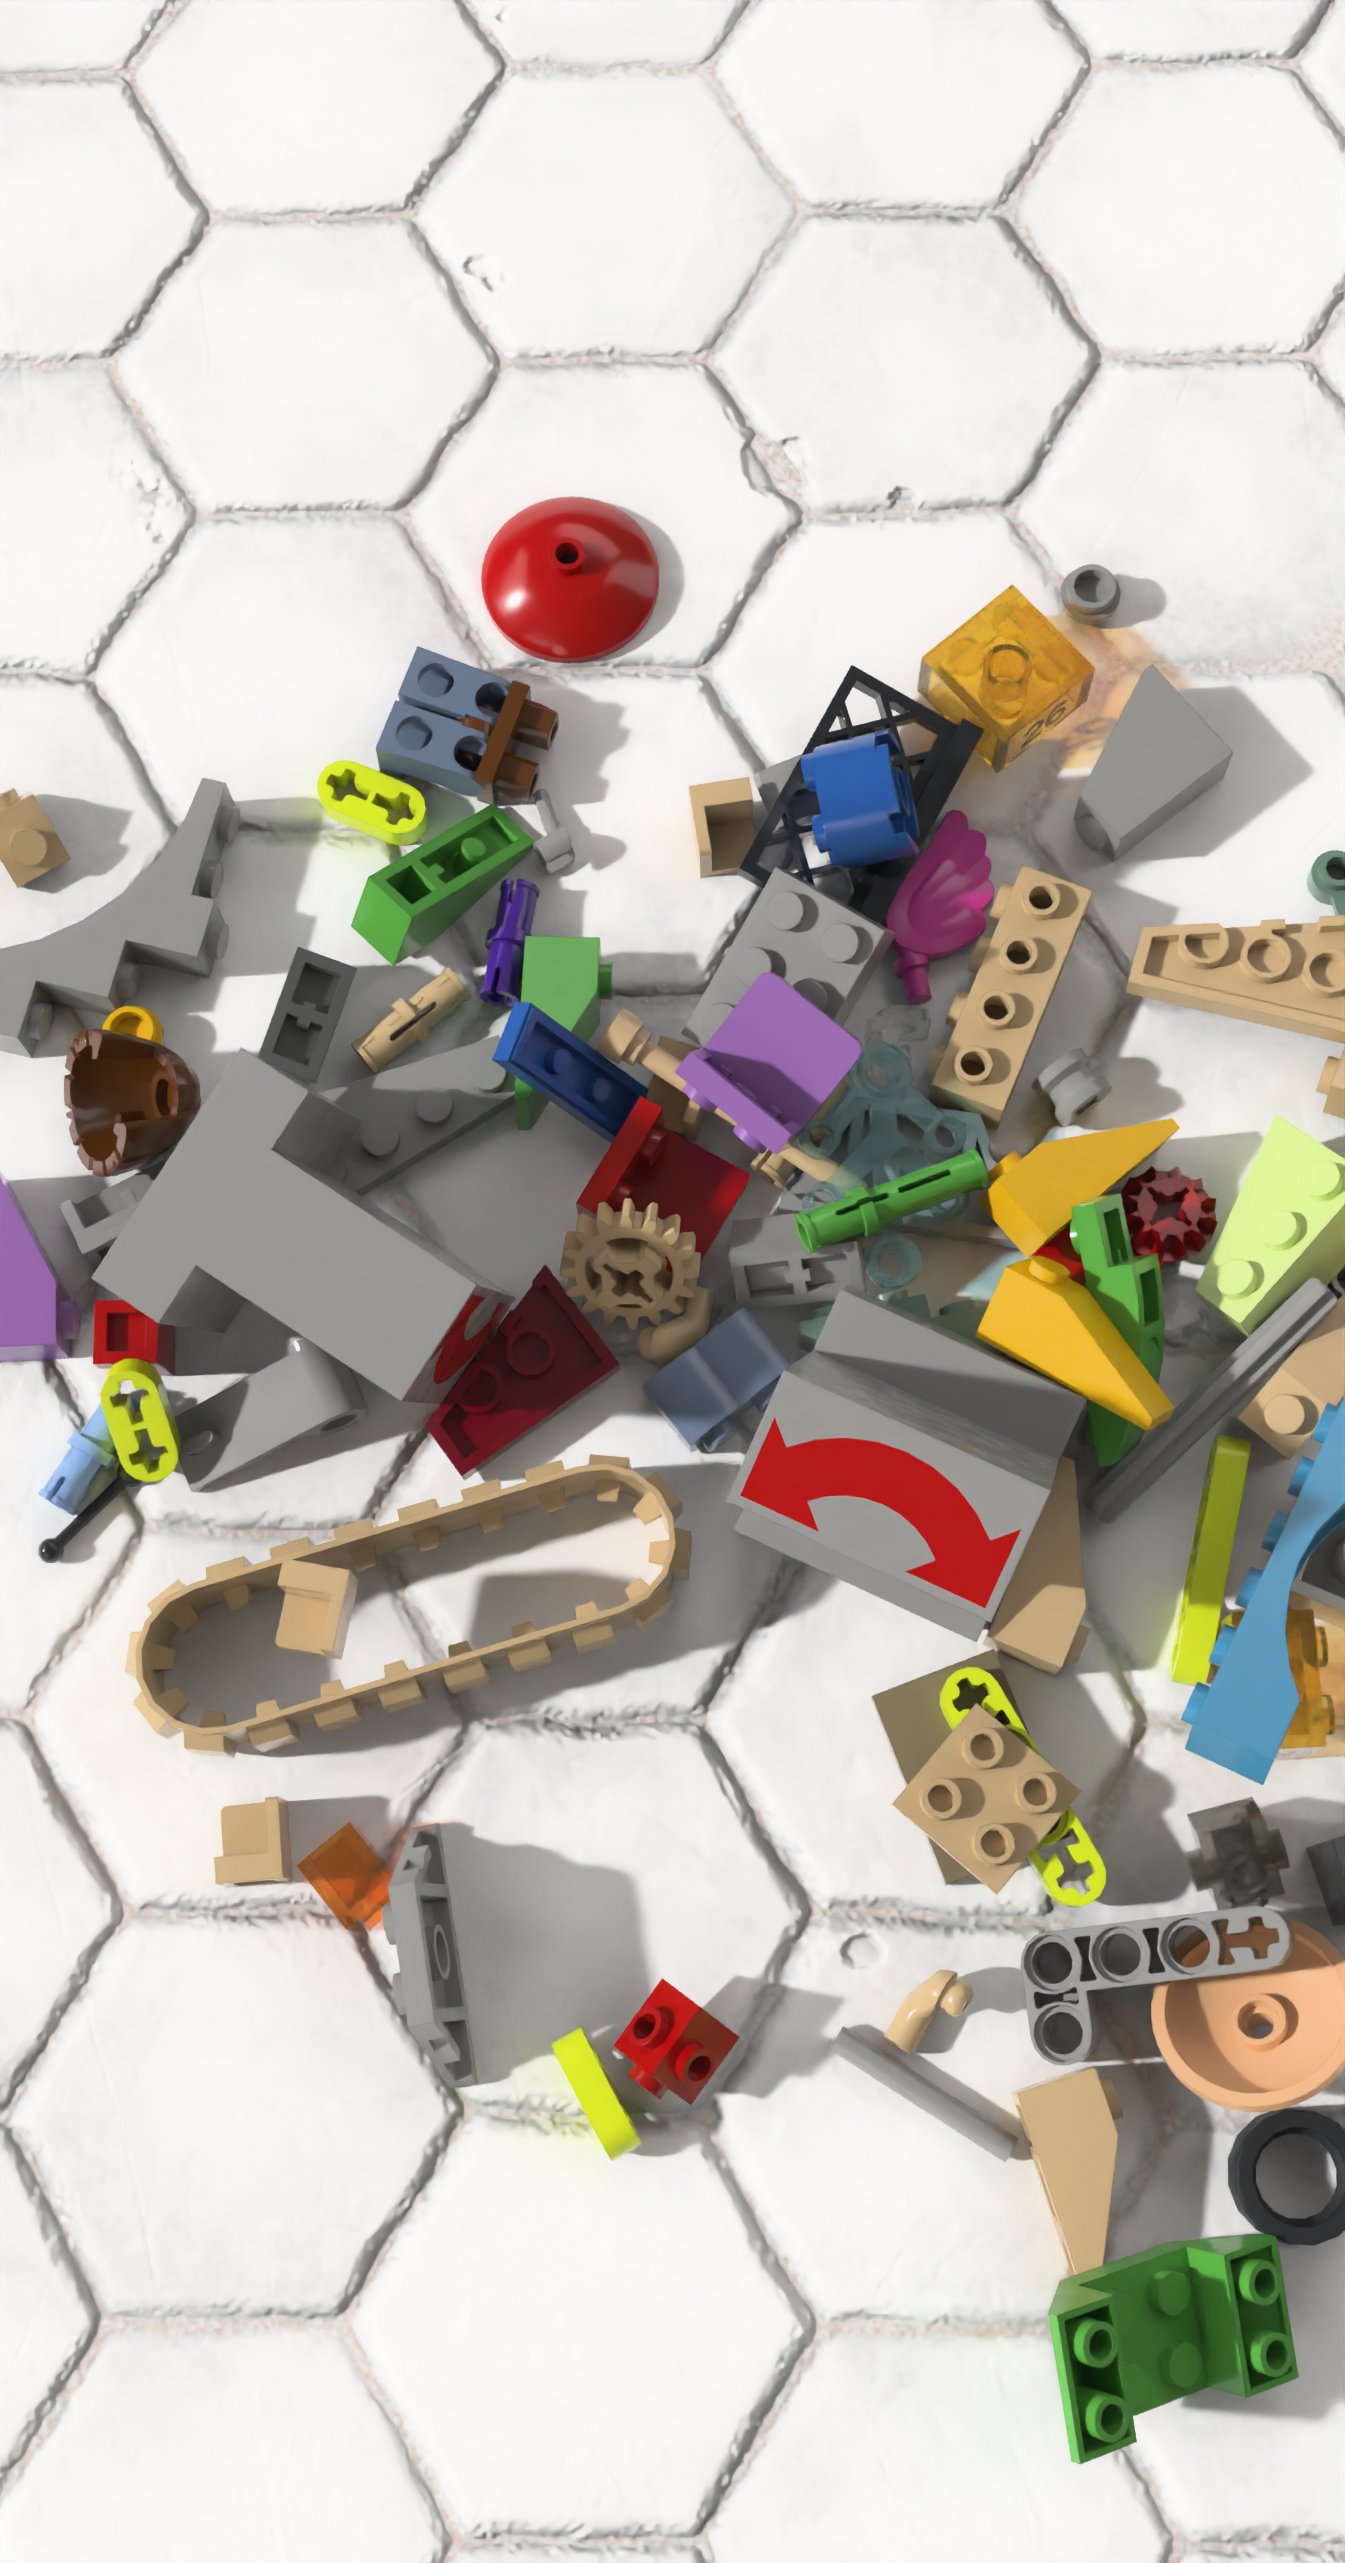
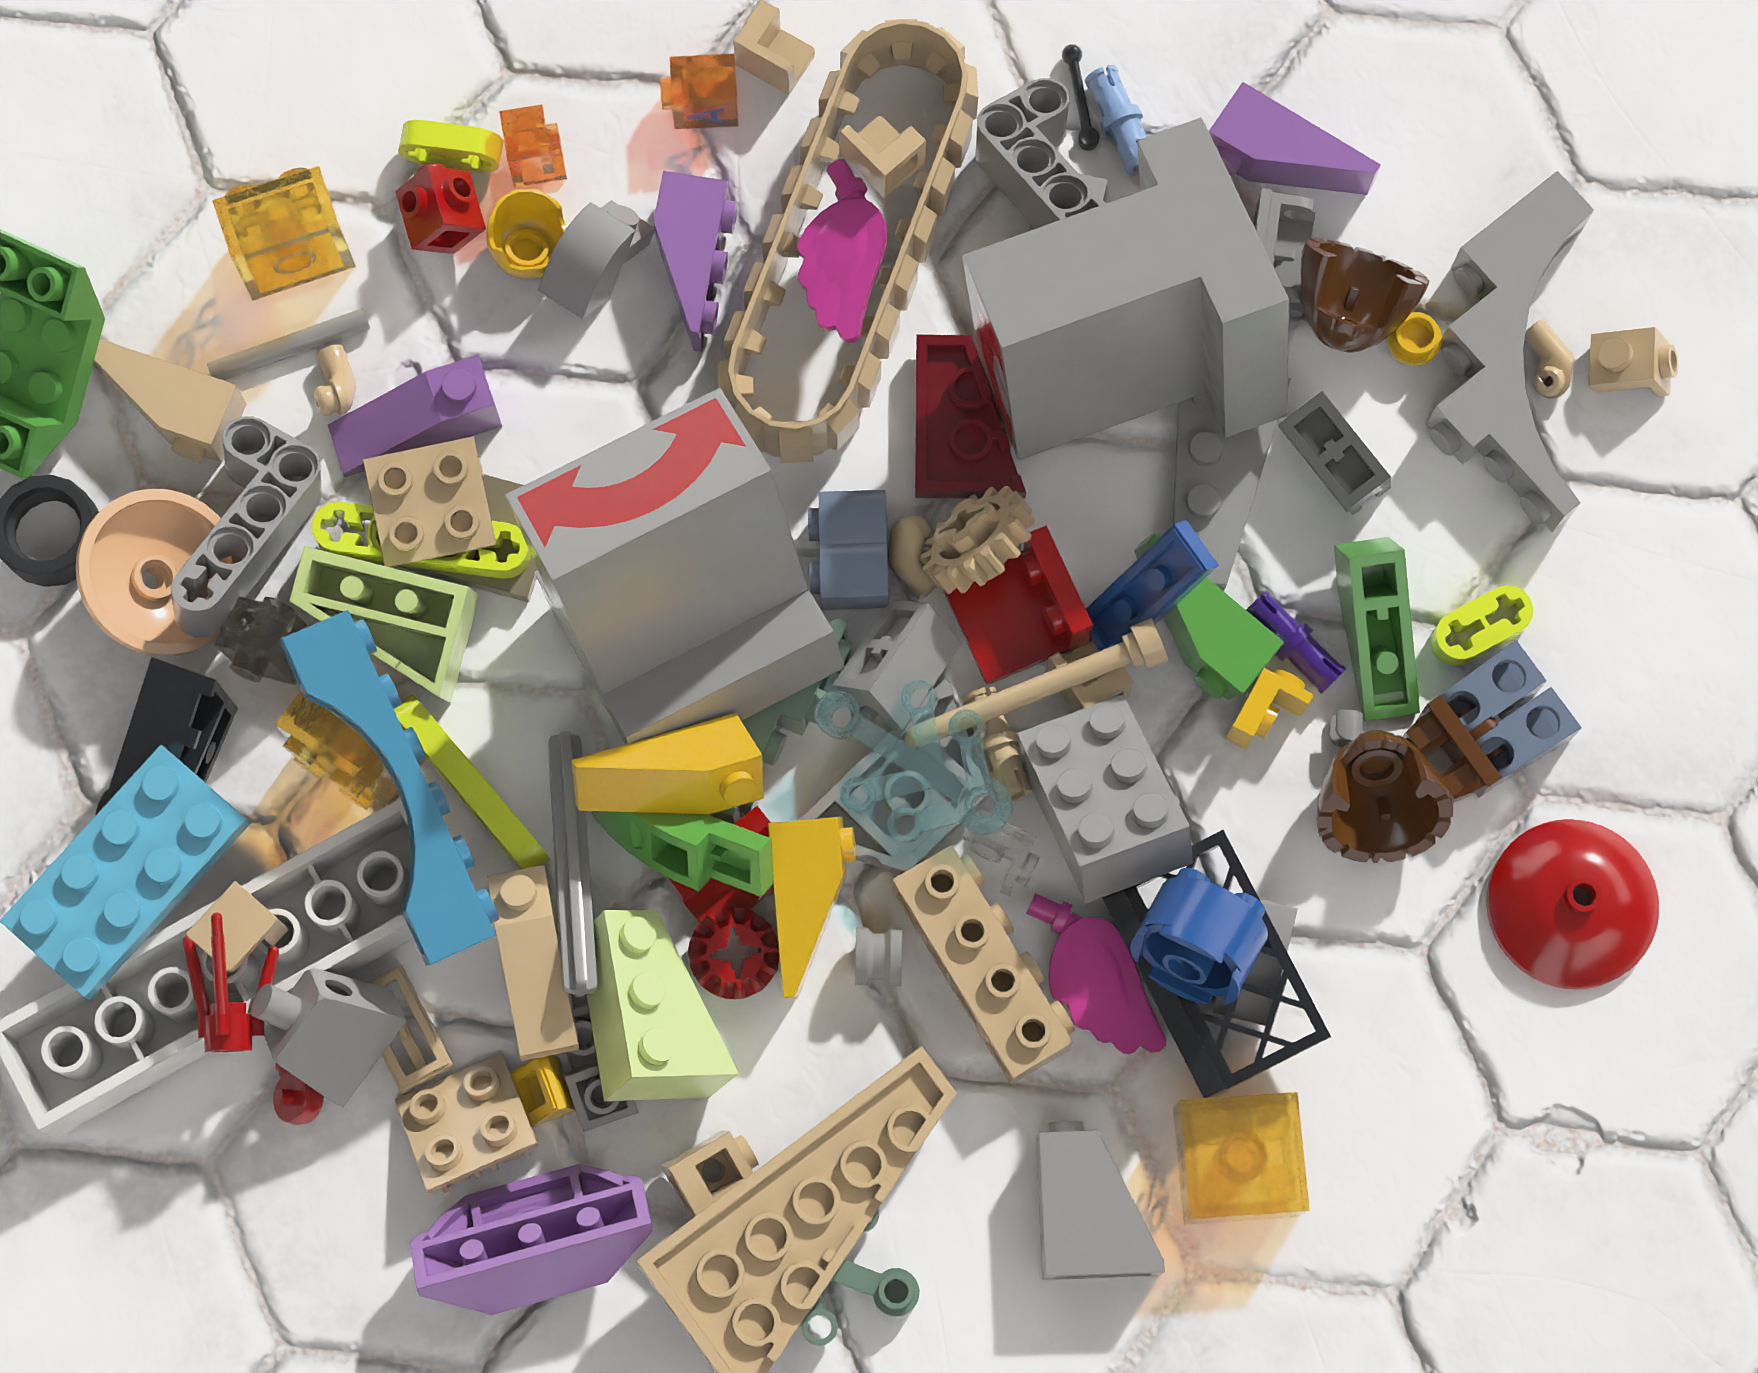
camera: 120 degrees right, 0 degrees up
neon yellow beam [100,1358,181,1482] -> none
tan pin [350,967,472,1075] -> none
light grey wing [382,1823,478,2088] -> none
medium lavender bracket [675,972,863,1154] -> none
tan panel [688,777,760,878] -> none
bright green pin [794,1149,989,1254] -> none
tan slope [982,1456,1091,1676] -> none
light grey plate [1059,564,1121,625] -> none
none -> clear yellow brick [212,166,356,301]
none -> yellowish green wedge [289,546,480,703]
none -> medium lavender slope [327,355,502,477]
none -> yellow hair [486,189,567,279]
none -> clear orange brick [499,104,567,187]
none -> light grey brick [538,200,655,319]
none -> medium lavender slope [653,171,738,352]
none -> dark pink animal [797,159,887,344]
none -> light grey beam [975,78,1106,229]
none -> yellow bracket [1225,668,1314,749]
none -> reddish brown hair [1316,730,1453,863]
none -> tan arm [1525,319,1574,399]

